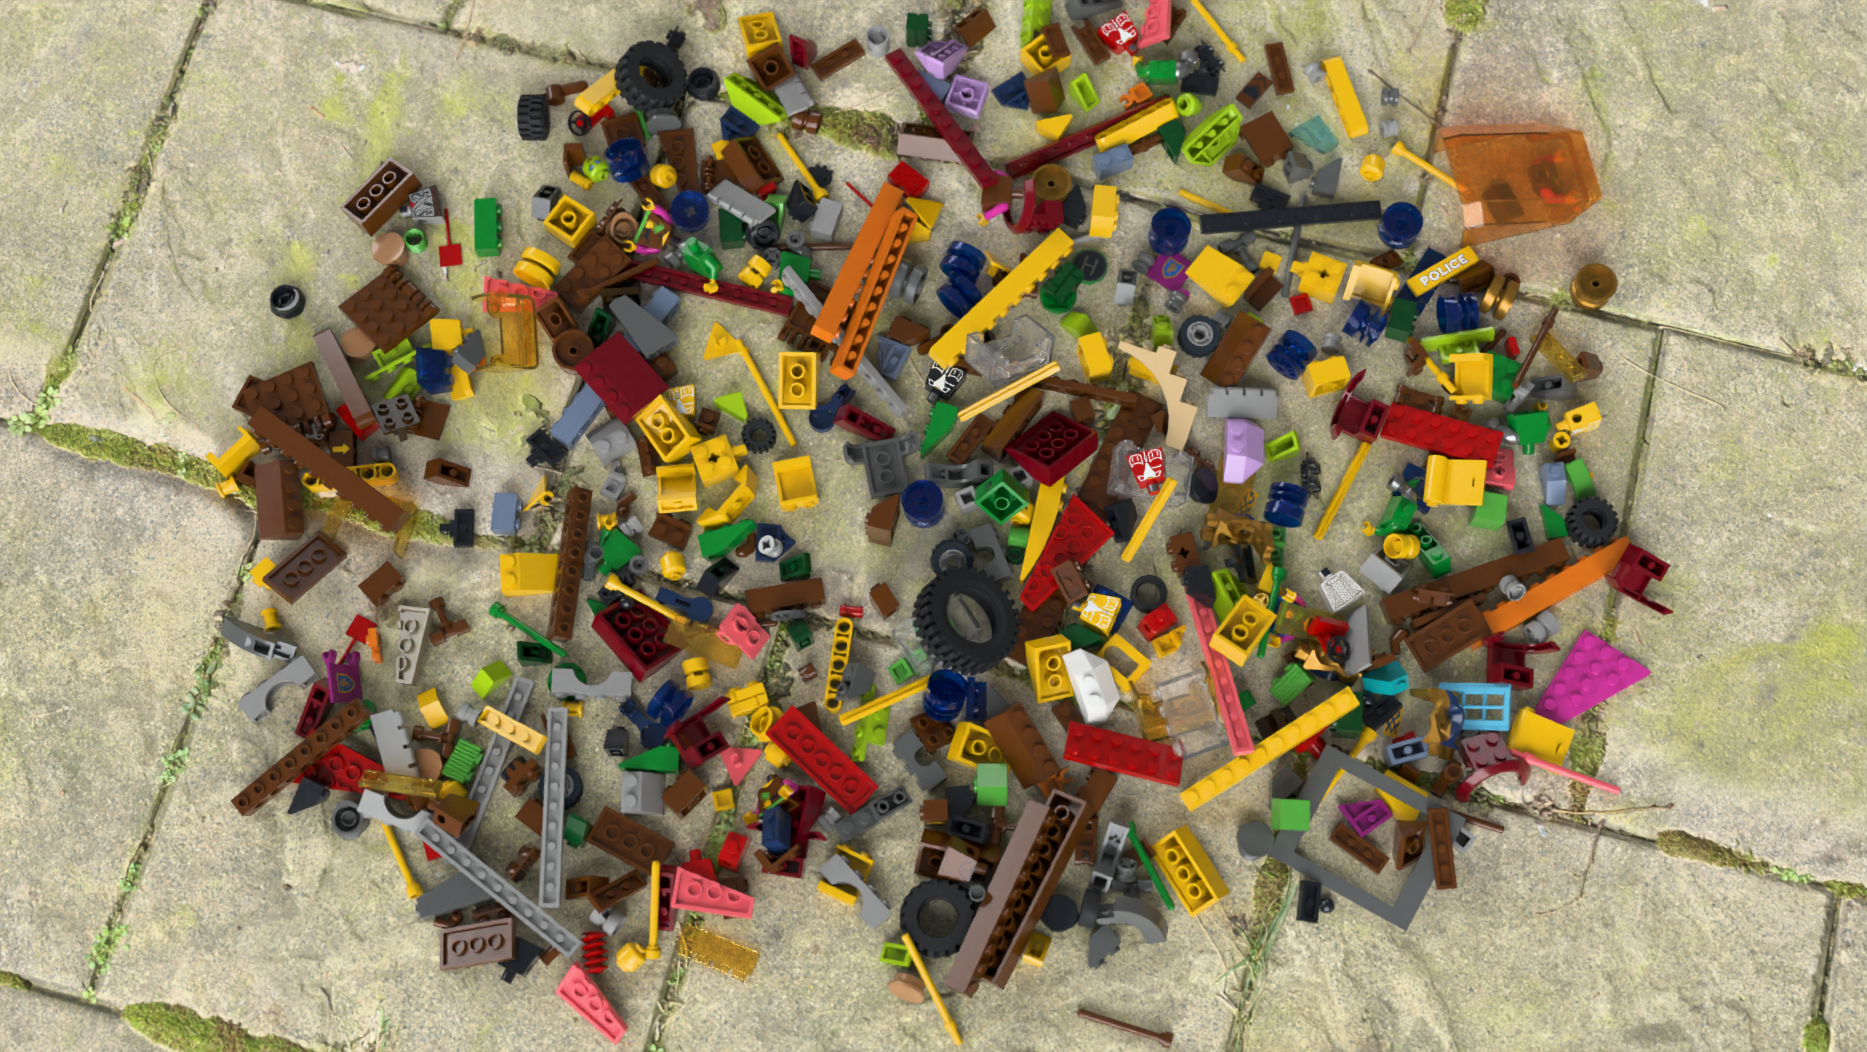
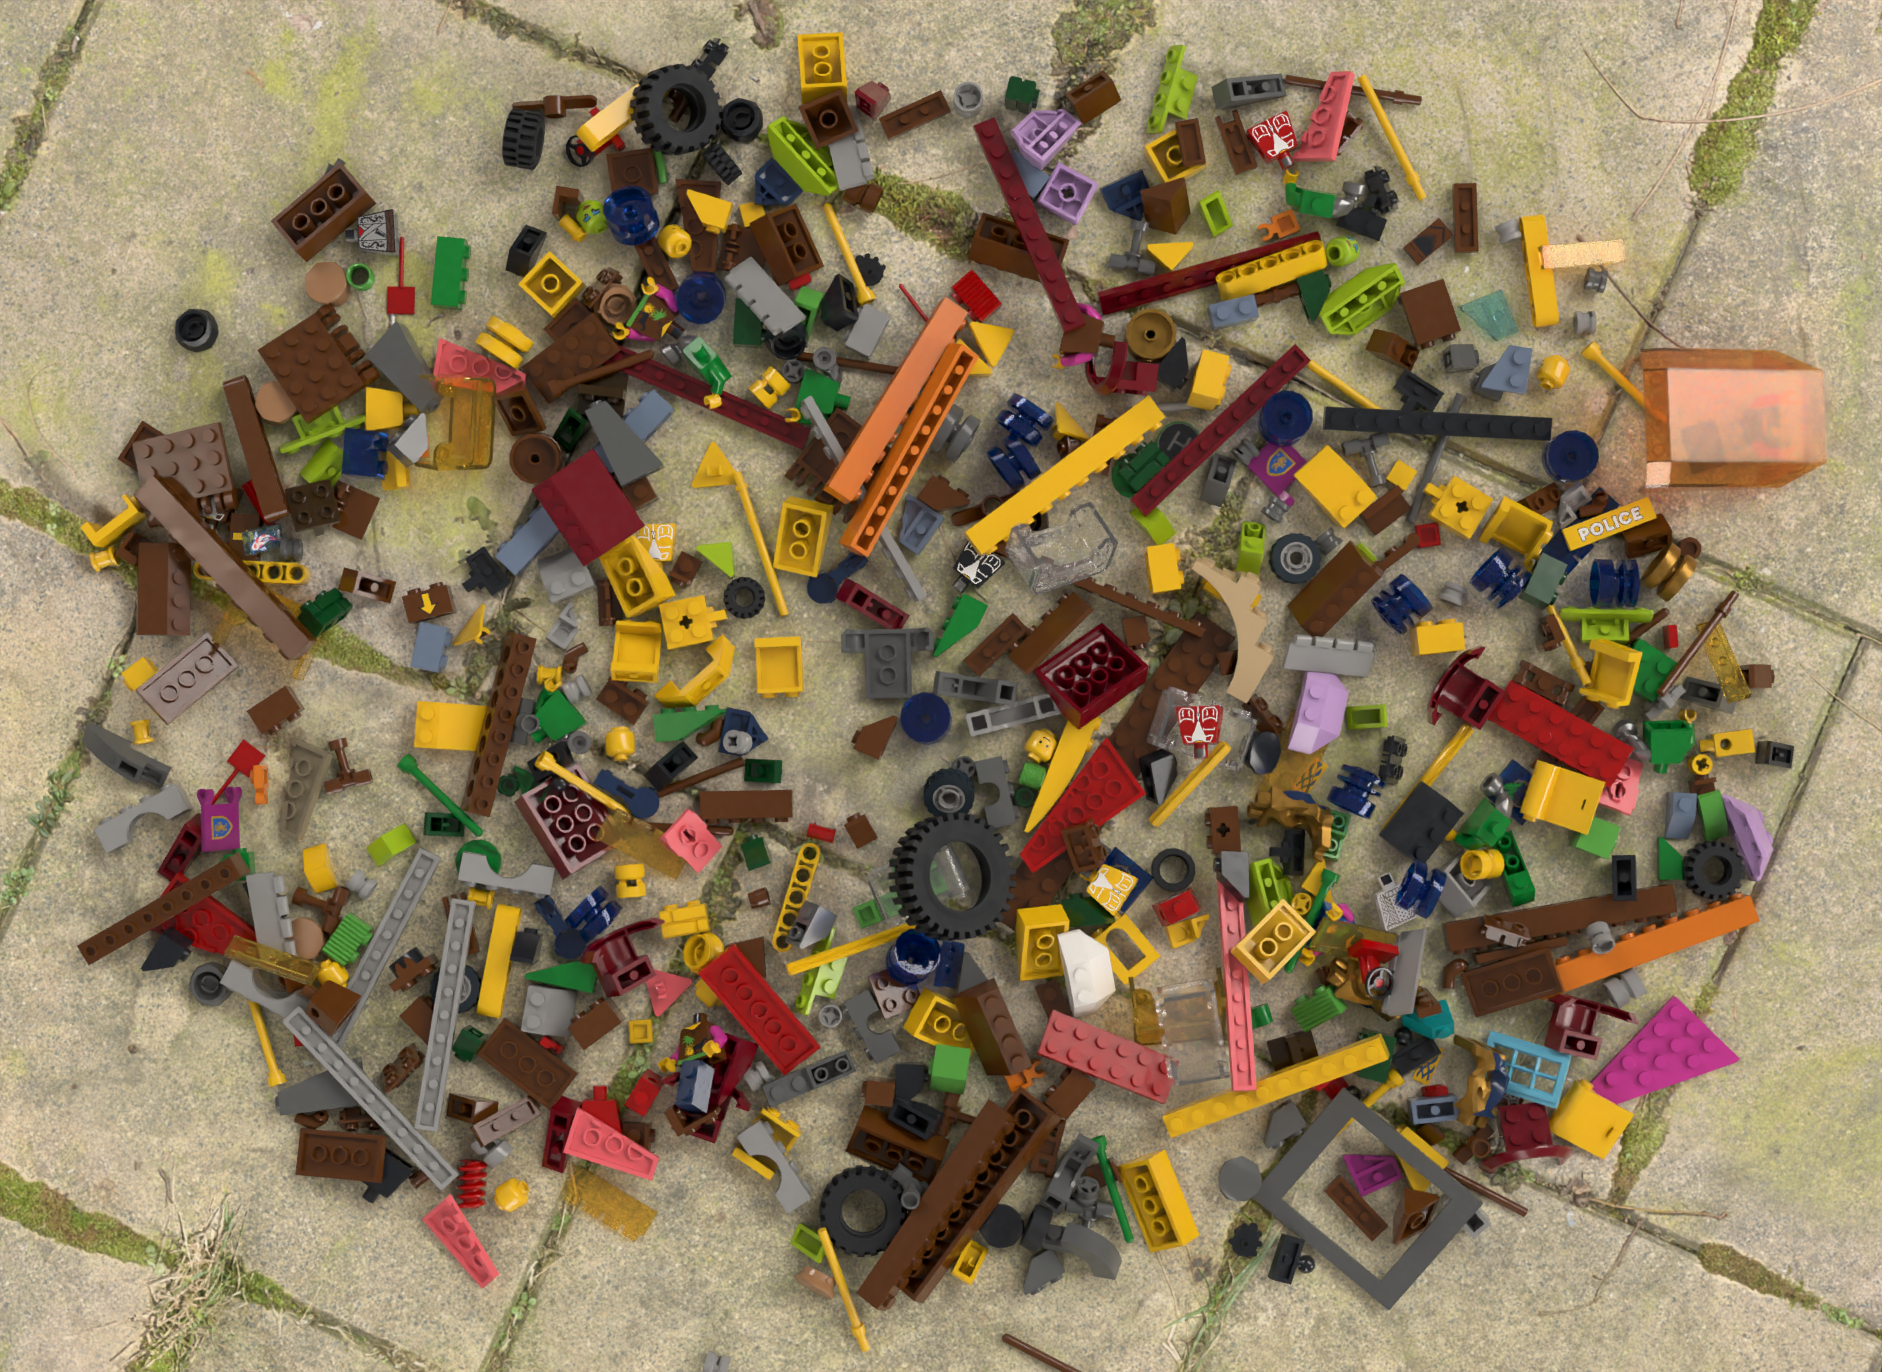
camera: 10 degrees right, 15 degrees up
black hinge [439,509,475,548] -> none
yellow tile [477,705,548,755] -> none
yellow piece [645,861,661,959] -> none
dark grey hat [646,108,682,136] -> none
dark grey wheel [771,610,807,621] -> none
torso [937,835,988,882] -> none
yellow axle [957,360,1060,422] -> none
green brick [974,468,1029,525] -> none
bright green head [1271,799,1310,831] -> none
reddish brown tile [1427,807,1457,890] -> none
coral bar [1509,749,1620,795] -> none
pearl gold wheel [1569,263,1618,311] -> none
dark red piece [1604,543,1674,615] -> none
none -> tile [242,523,283,555]
none -> dark green brick [297,588,353,638]
none -> dark grey slope [366,322,444,414]
none -> reddish brown brick [402,582,457,624]
none -> yellow beam [477,904,522,1019]
none -> dark green plate [497,774,520,797]
none -> red tile [539,1035,566,1054]
none -> reddish brown bar [656,757,745,798]
none -> yellow slope [686,189,733,234]
none -> black tyre [702,142,742,186]
none -> light grey wheel [819,1003,843,1028]
none -> dark grey bar [1108,220,1156,275]
none -> dark red plate [1130,344,1311,517]
none -> black piece [1228,1223,1262,1257]
none -> reddish brown plate [1374,533,1420,571]
none -> black slope [1379,781,1464,868]
none -> clear blue wheel [1395,859,1447,919]
none -> sand blue wing [1480,345,1532,395]
none -> clear yellow tile [1538,239,1627,270]
none -> light grey slope [1557,481,1593,529]
none -> reddish brown arm [1578,491,1609,518]
none -> lavender wedge [1721,794,1773,882]
none -> black slope [1755,741,1794,769]

